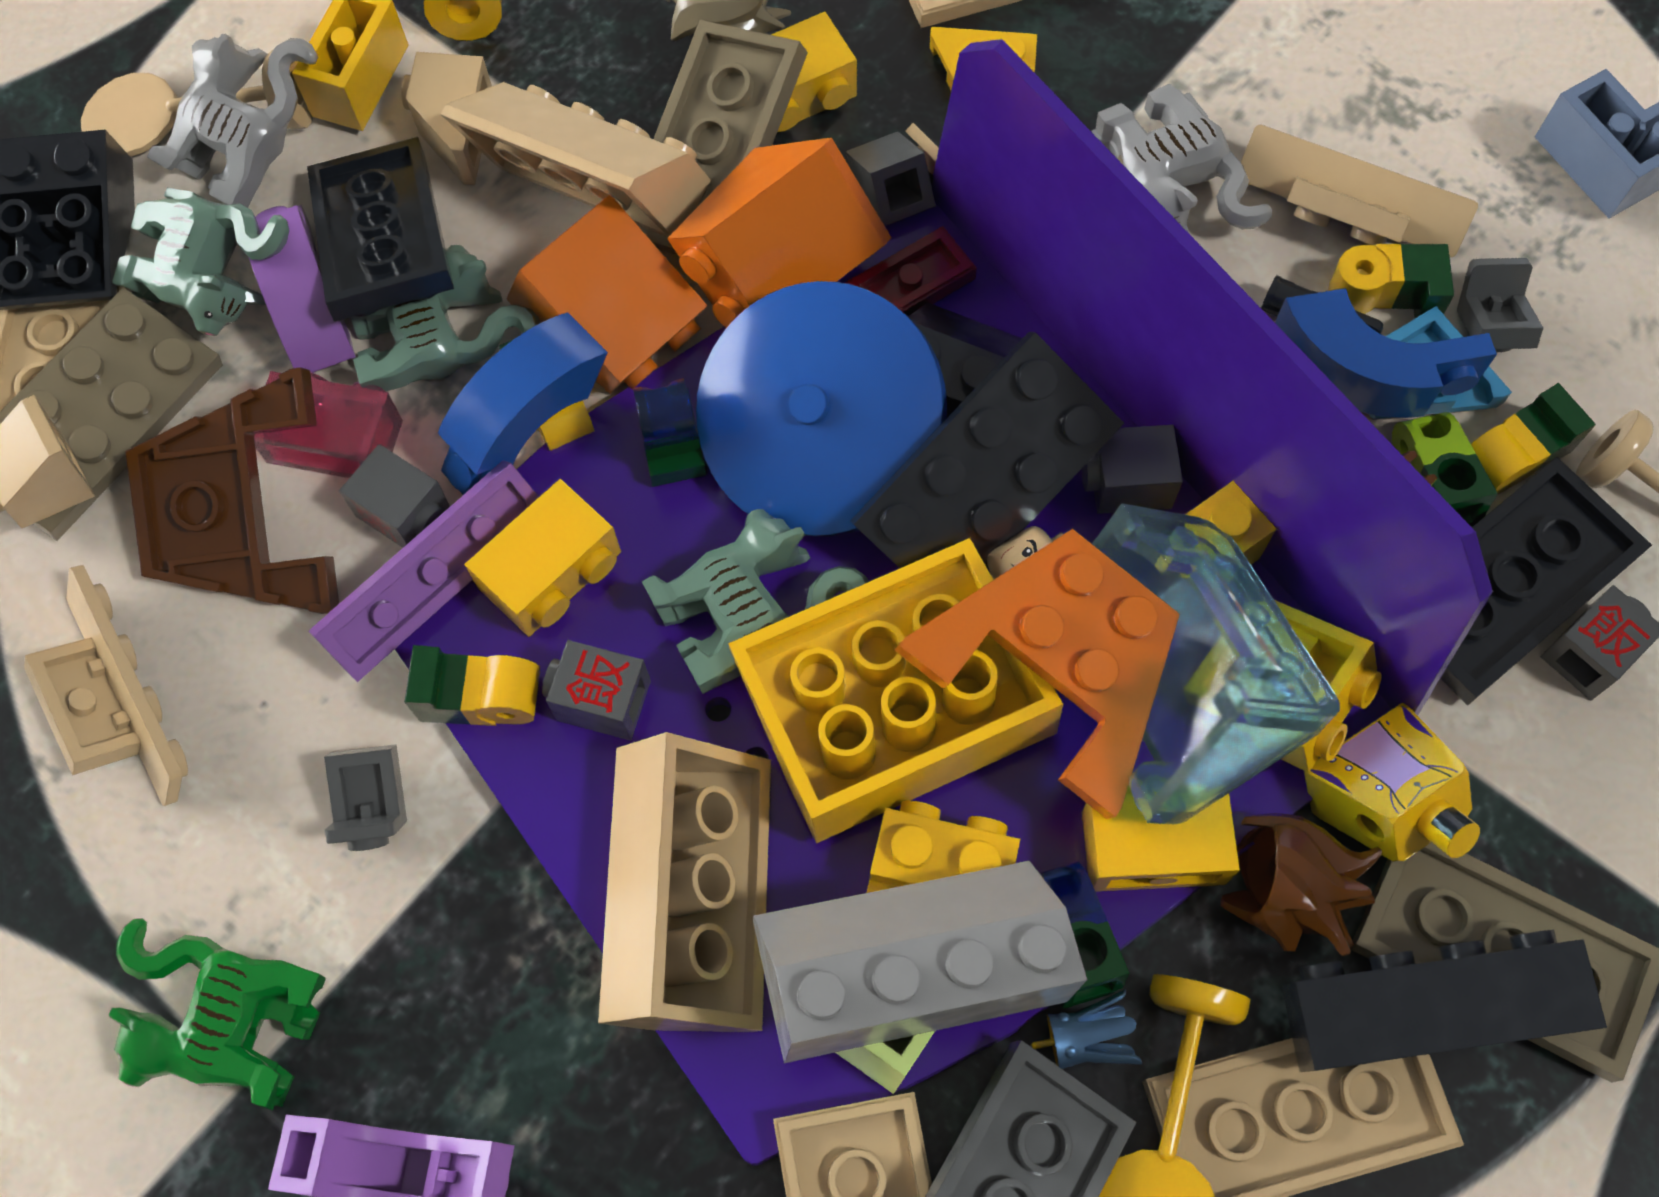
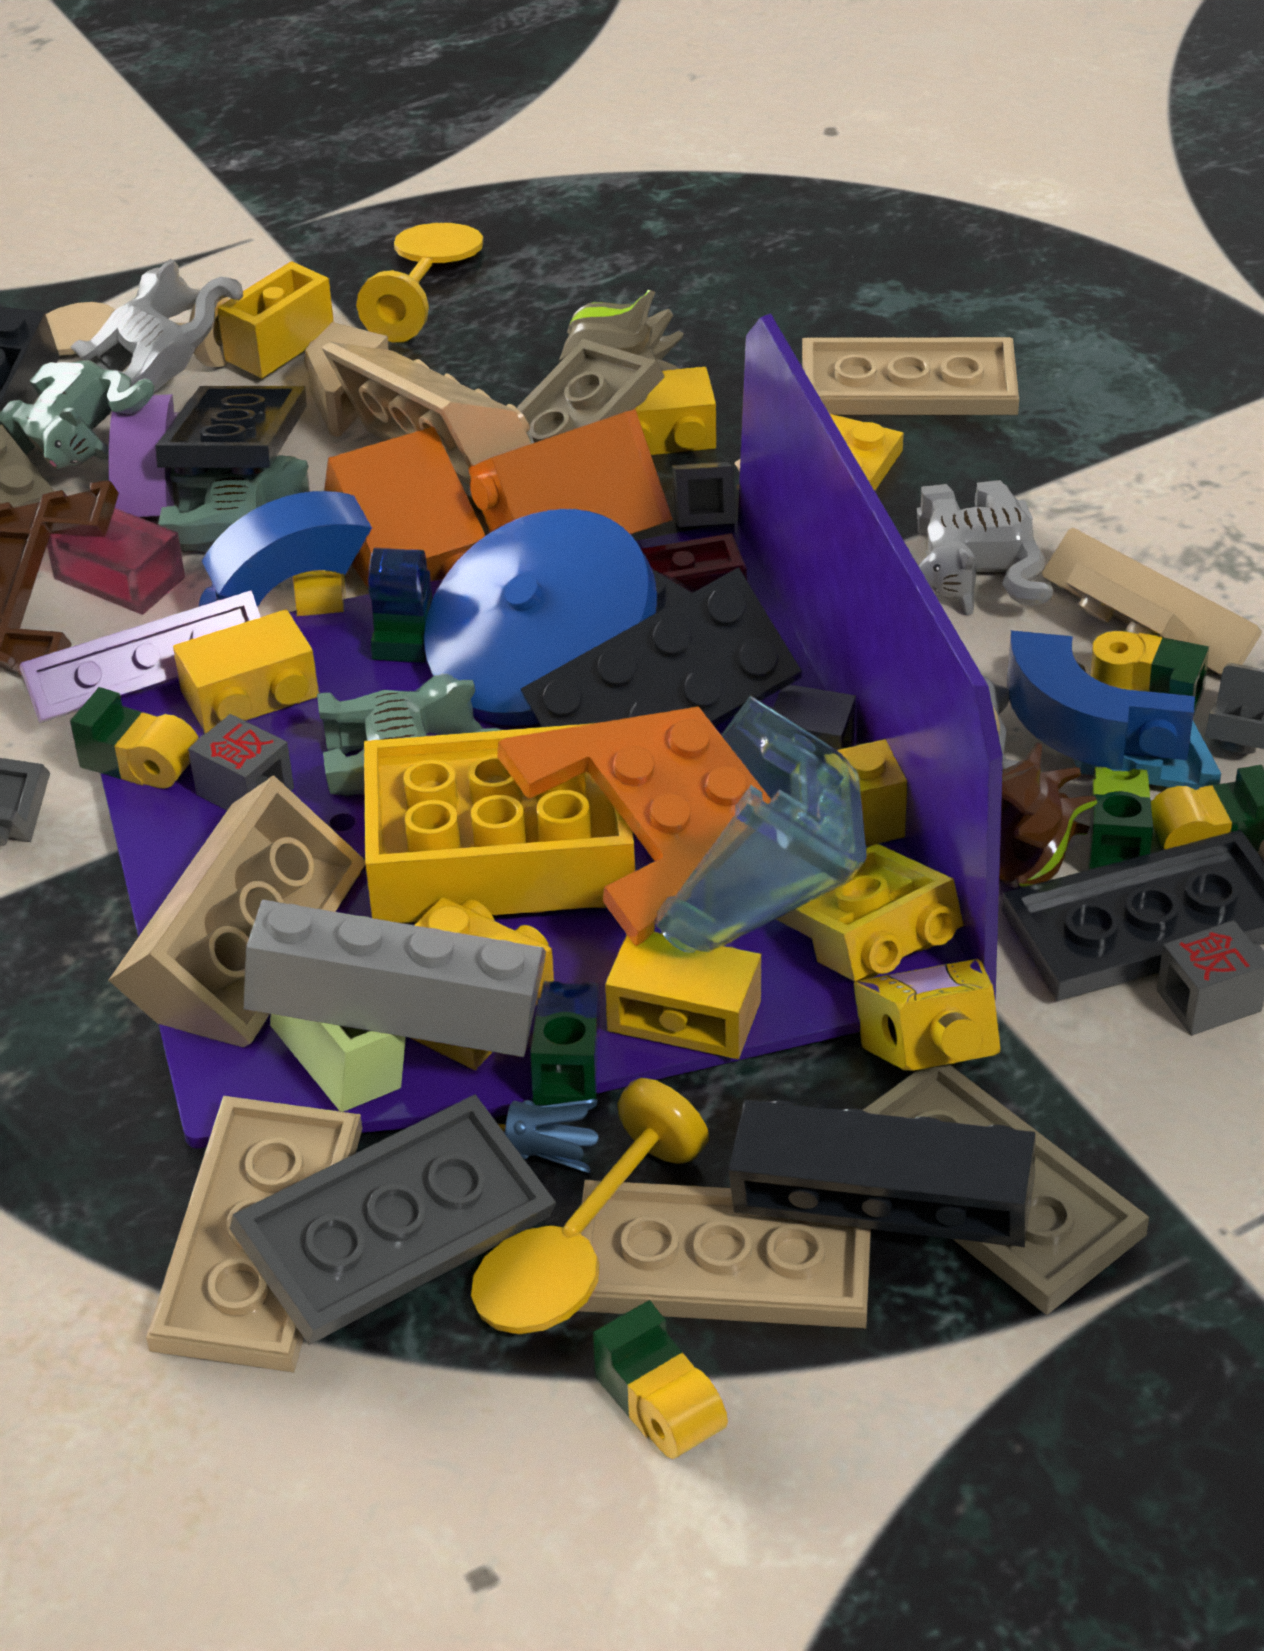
camera: 20 degrees right, 25 degrees down
dark grey brick [339,444,450,548] -> none
reddish brown hair [1220,813,1382,956] -> none

